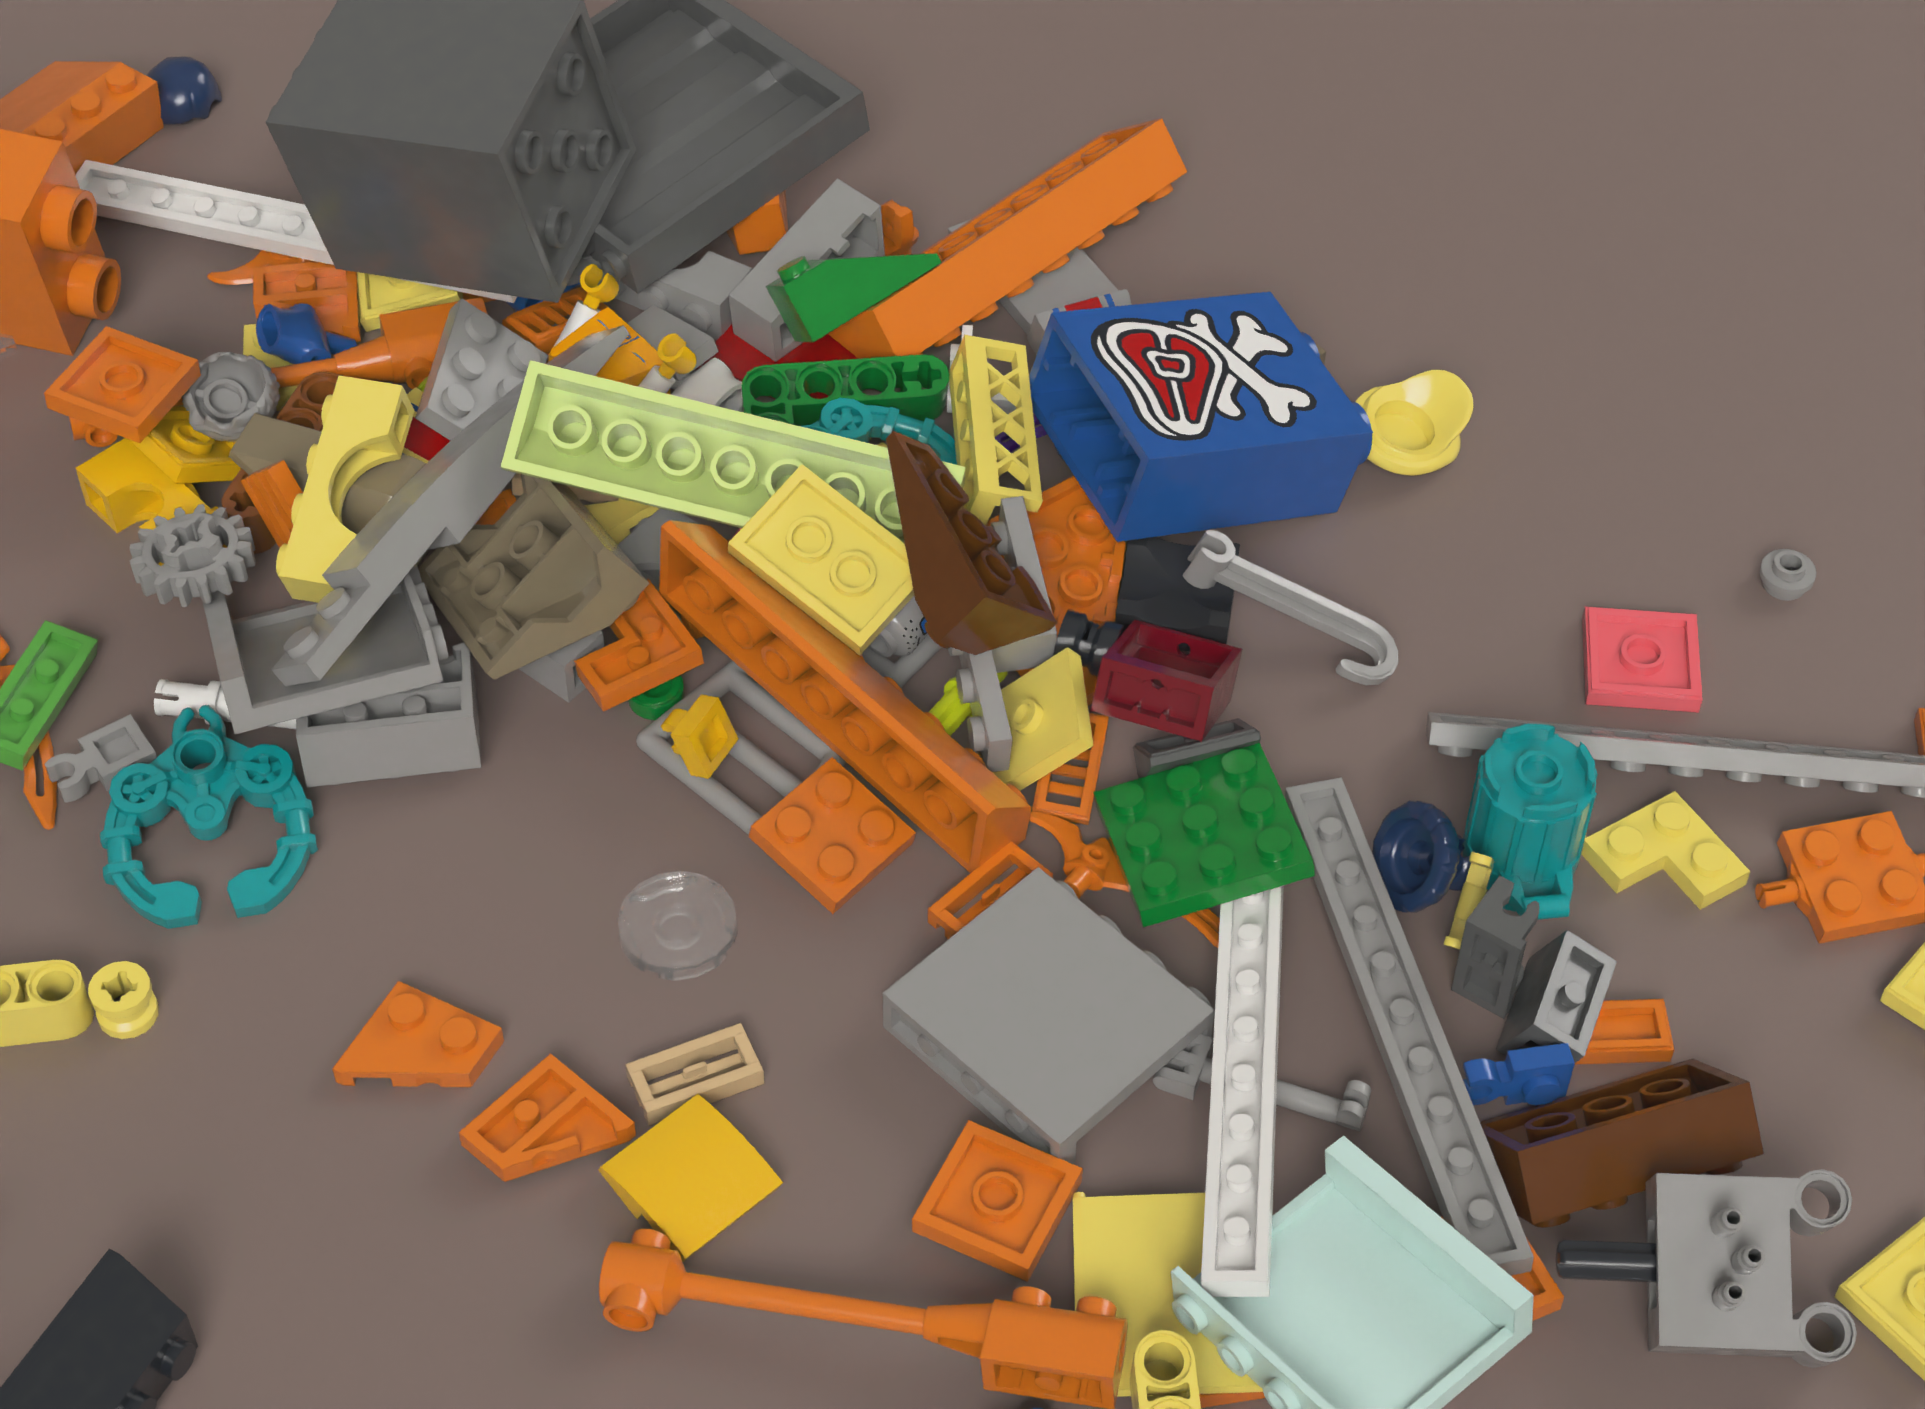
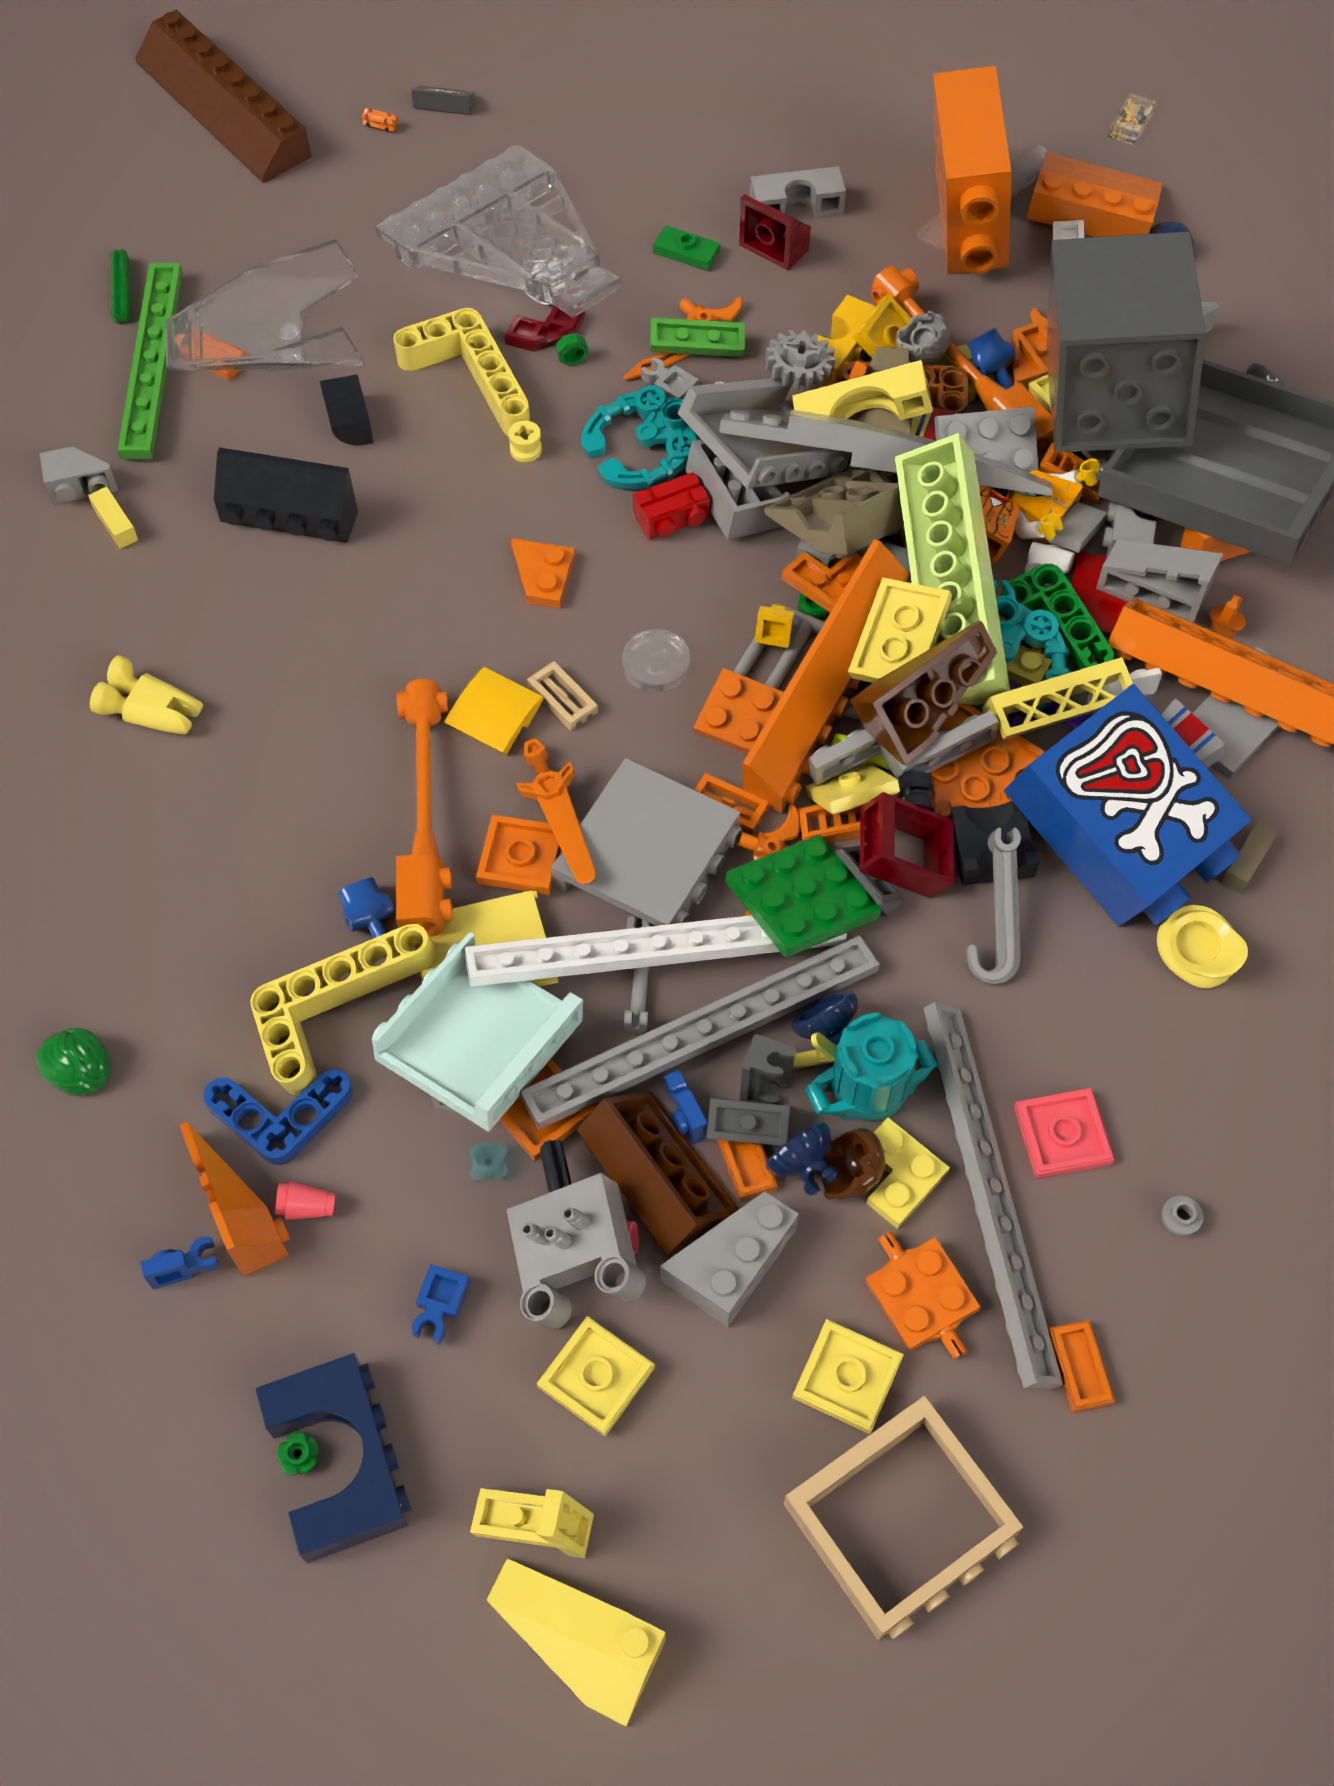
camera: 75 degrees right, 10 degrees up
orange plate [44,326,201,443] -> none
orange wing [459,1053,636,1182] -> none
green slope [765,253,942,342] -> none
none -> clear light blue plate [468,1142,509,1182]
none -> orange sword [516,738,596,885]
none -> red brick [633,472,710,540]
none -> light grey wedge [660,1191,799,1328]
none -> dark blue hair [765,1122,839,1196]
none -> reddish brown hair [820,1128,885,1200]

